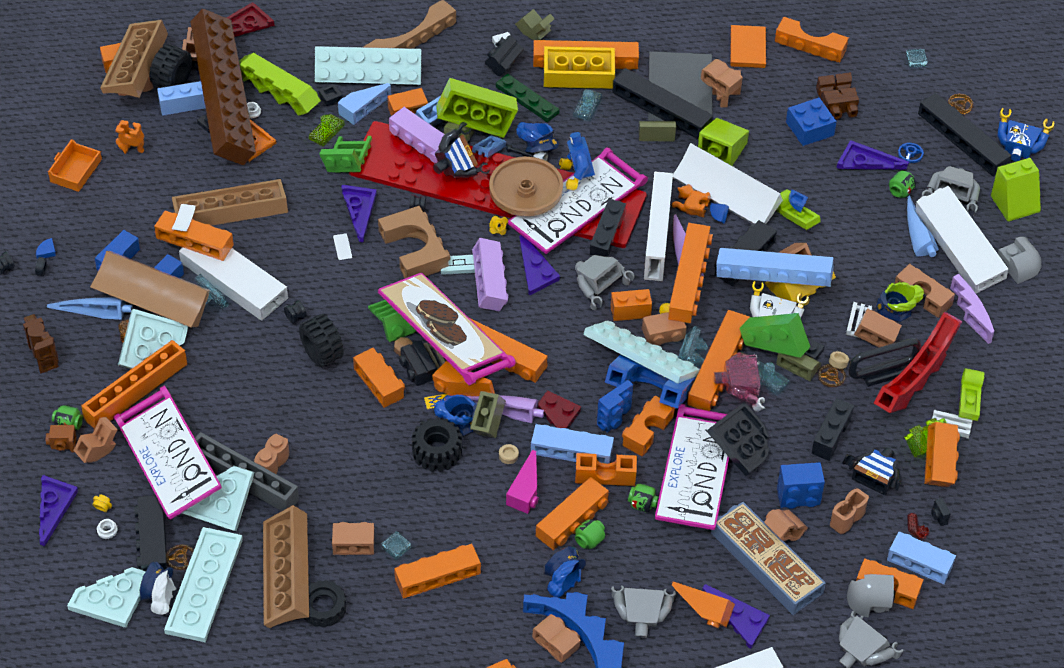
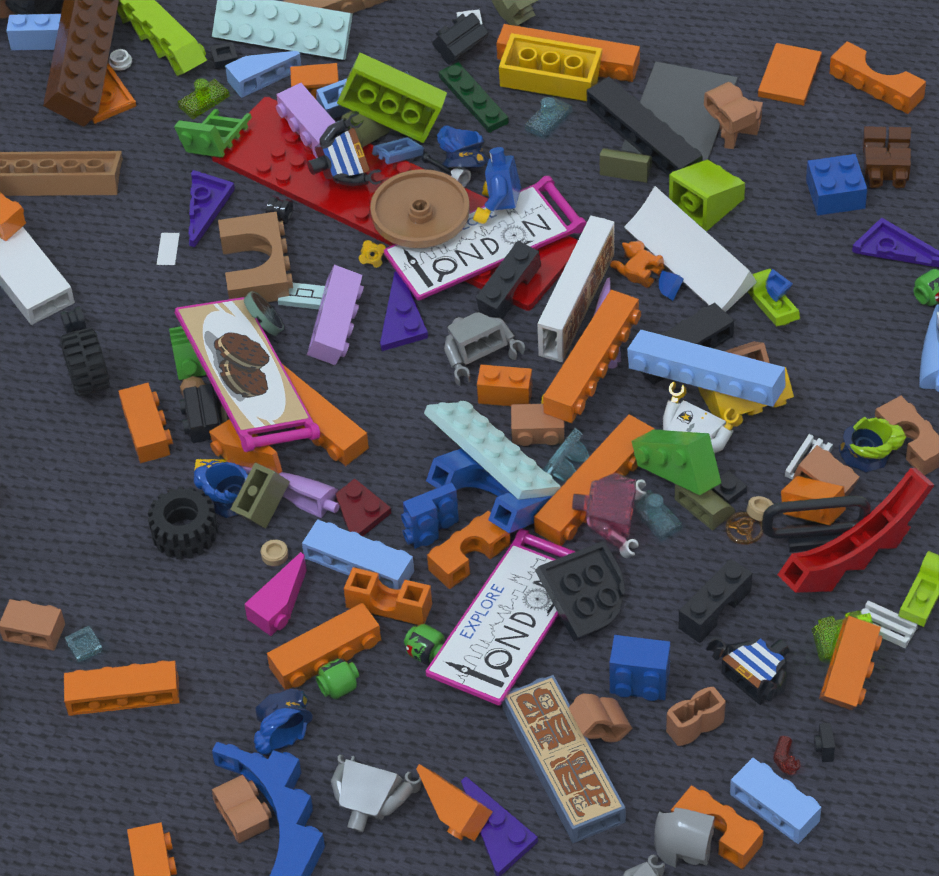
camera: 20 degrees right, 0 degrees up
none -> tile [244,291,284,335]
none -> orange brick [781,476,846,525]

